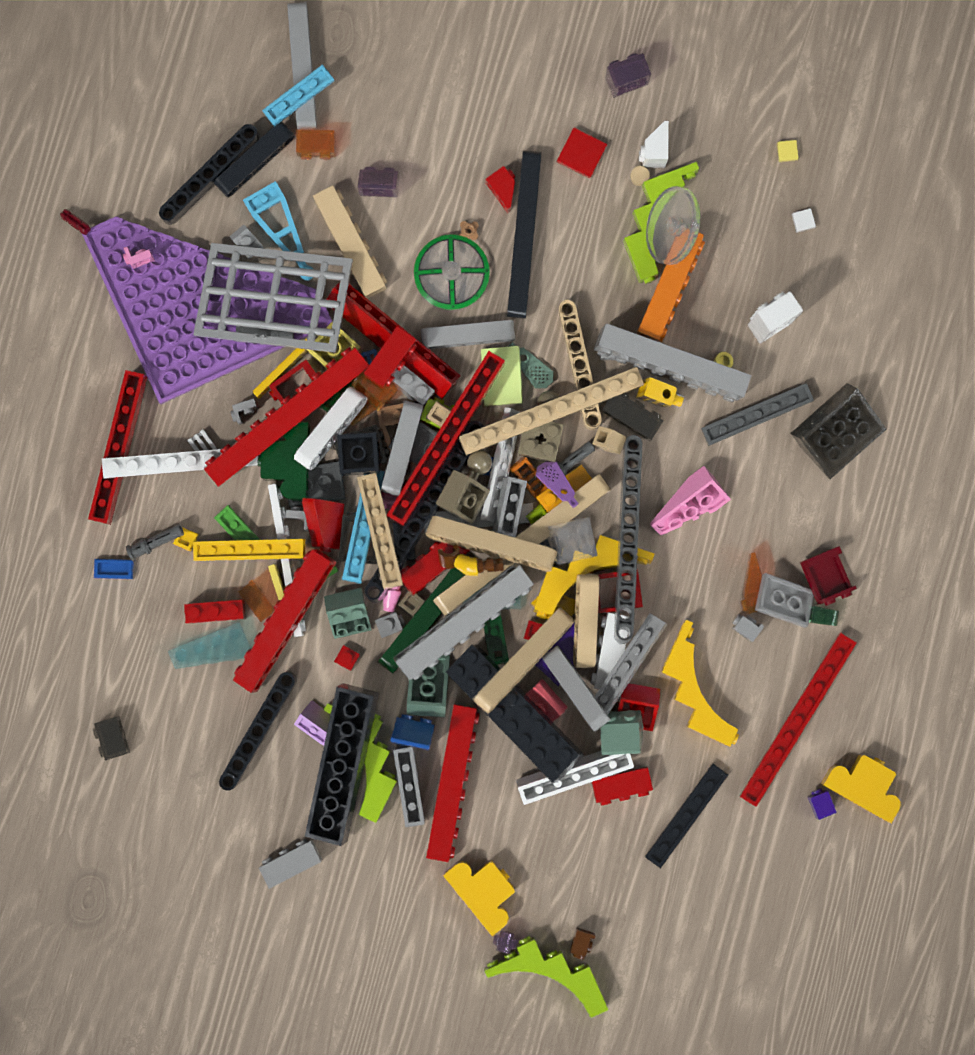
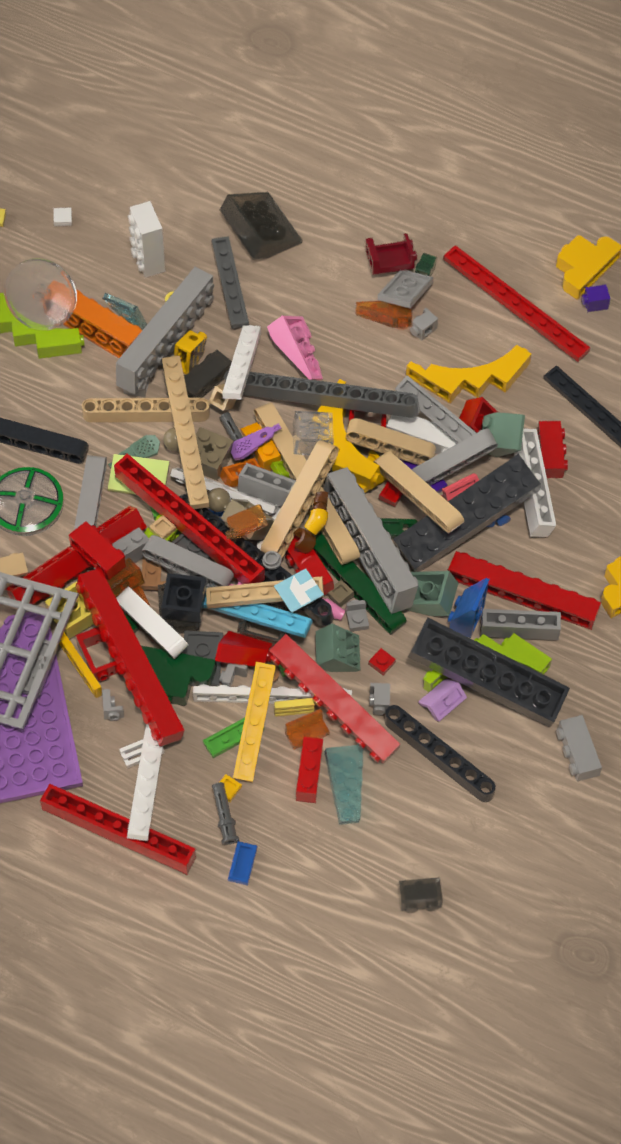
camera: 80 degrees left, 25 degrees down
none -> clear light blue wing [102,293,147,330]
none -> white plate [222,325,261,399]
none -> clear orange panel [225,504,268,539]
none -> light grey plate [262,551,282,570]
none -> medium azure sticker [274,569,324,613]
none -> light grey brick [370,683,390,715]

